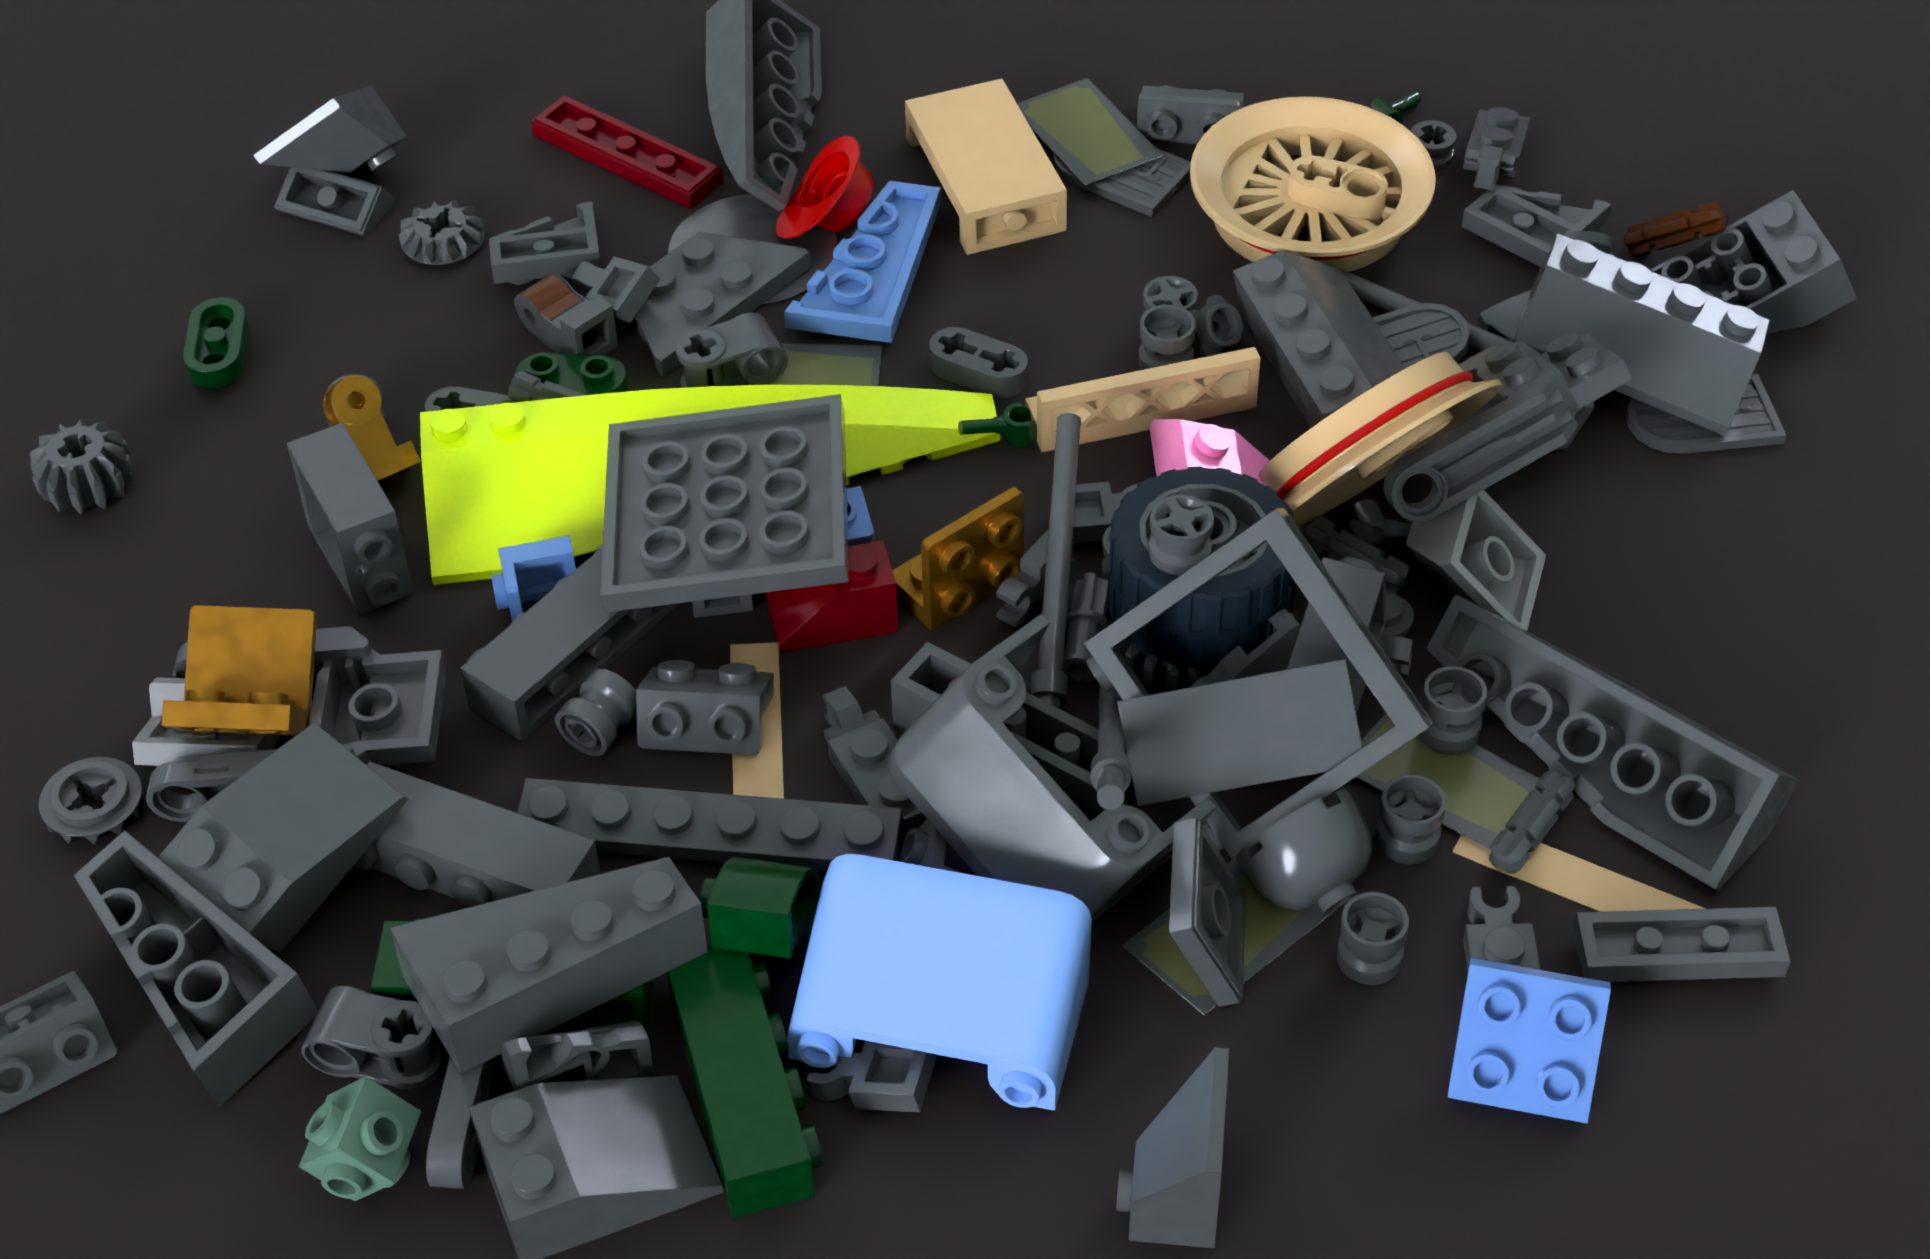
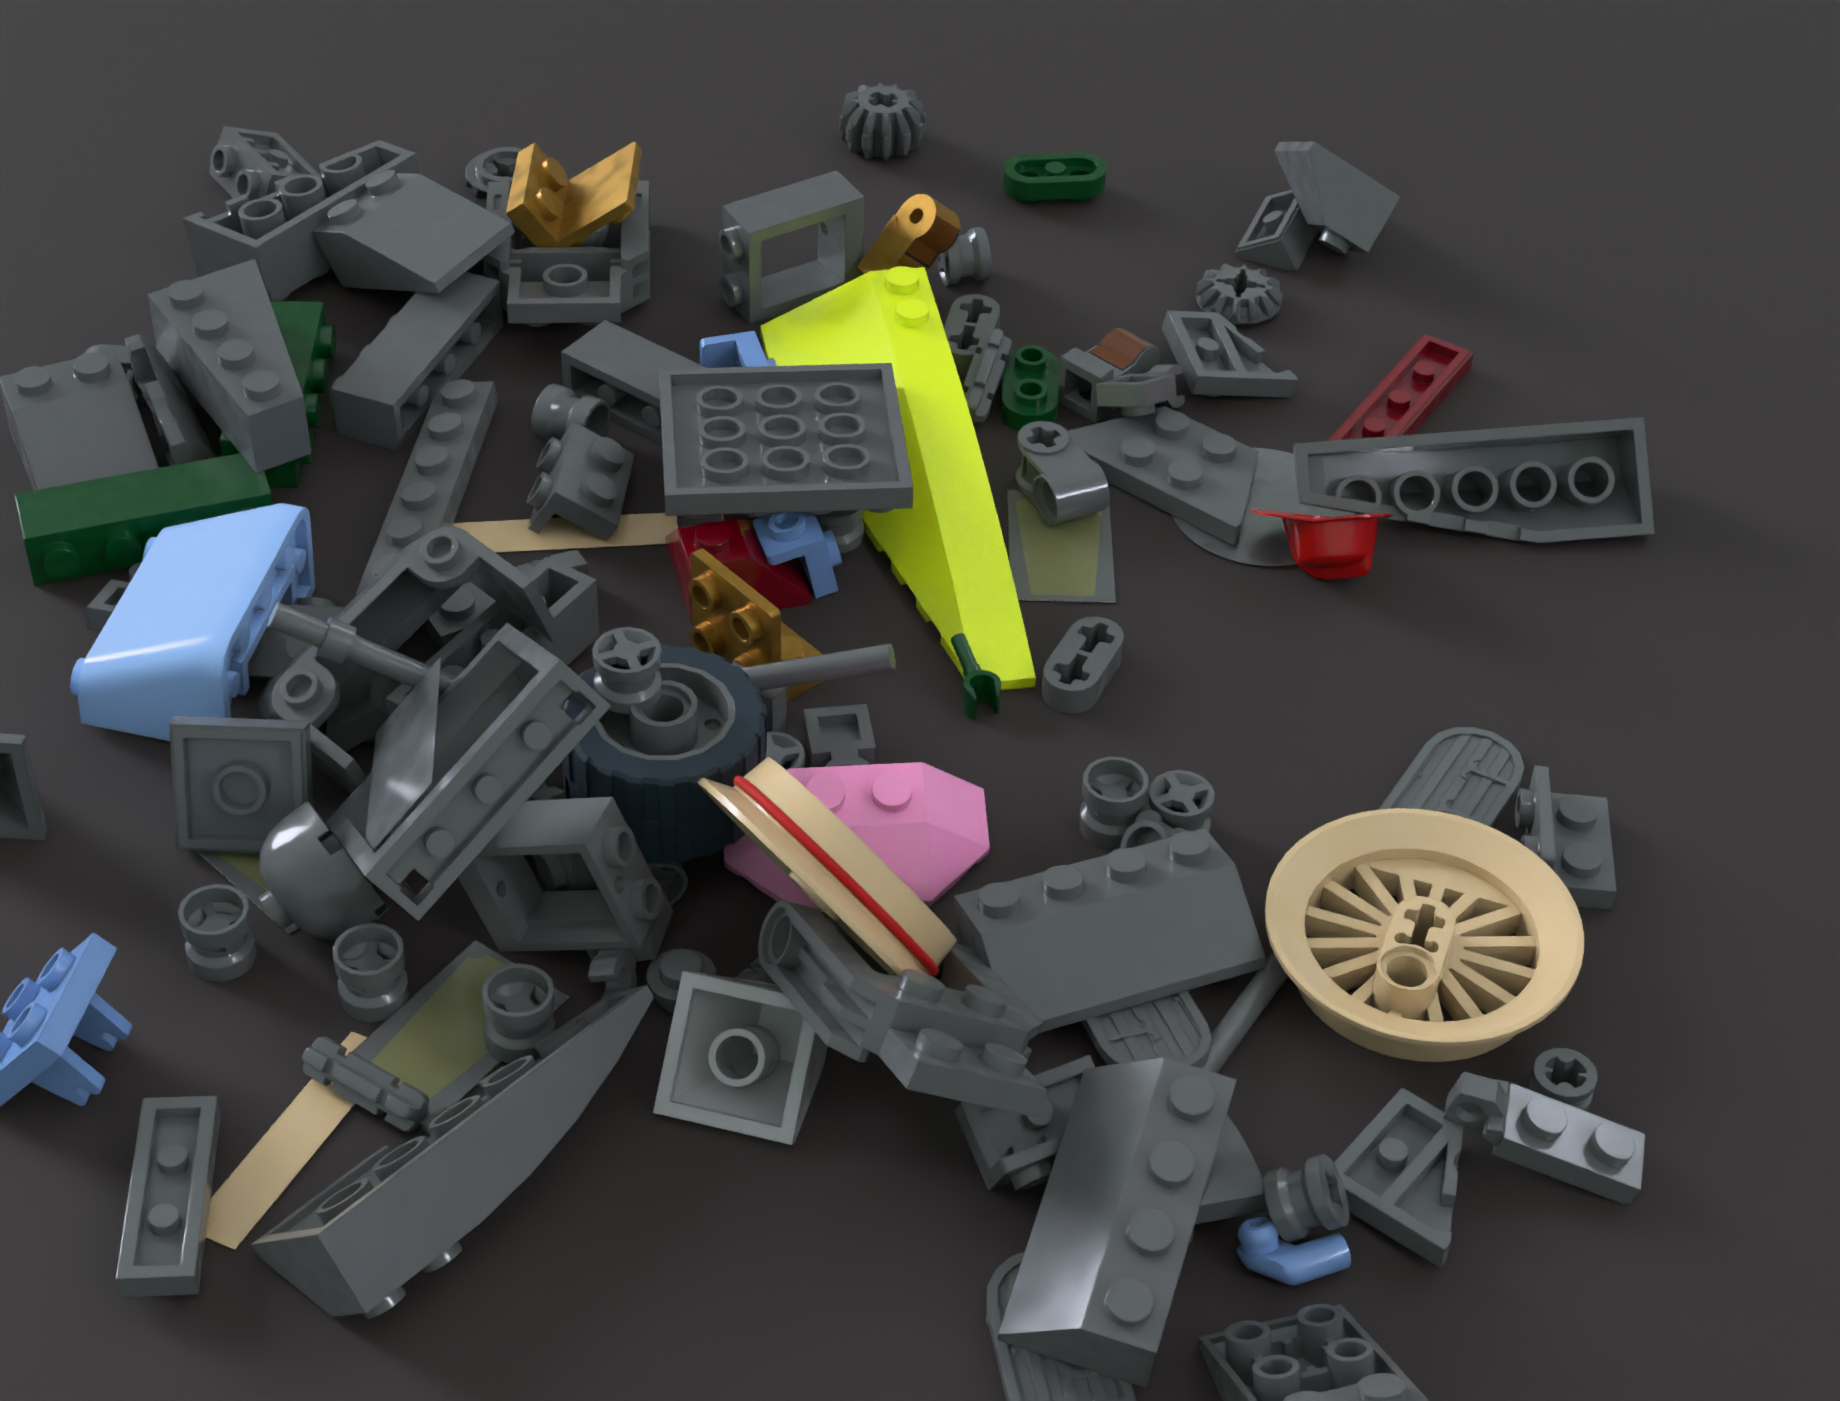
camera: 85 degrees right, 5 degrees down
sand green brick [299,1076,422,1201] -> none
dark green brick [699,857,822,959] -> none
medium blue wing [784,181,941,343] -> none
tan panel [905,79,1067,255] -> none
olive sticker [1017,78,1163,185] -> none
tan fence [1025,347,1261,452] -> none
dark green hand [1371,92,1421,124] -> none
dark grey plate [1463,886,1540,970] -> none
reddish brown axle [1623,201,1729,257] -> none

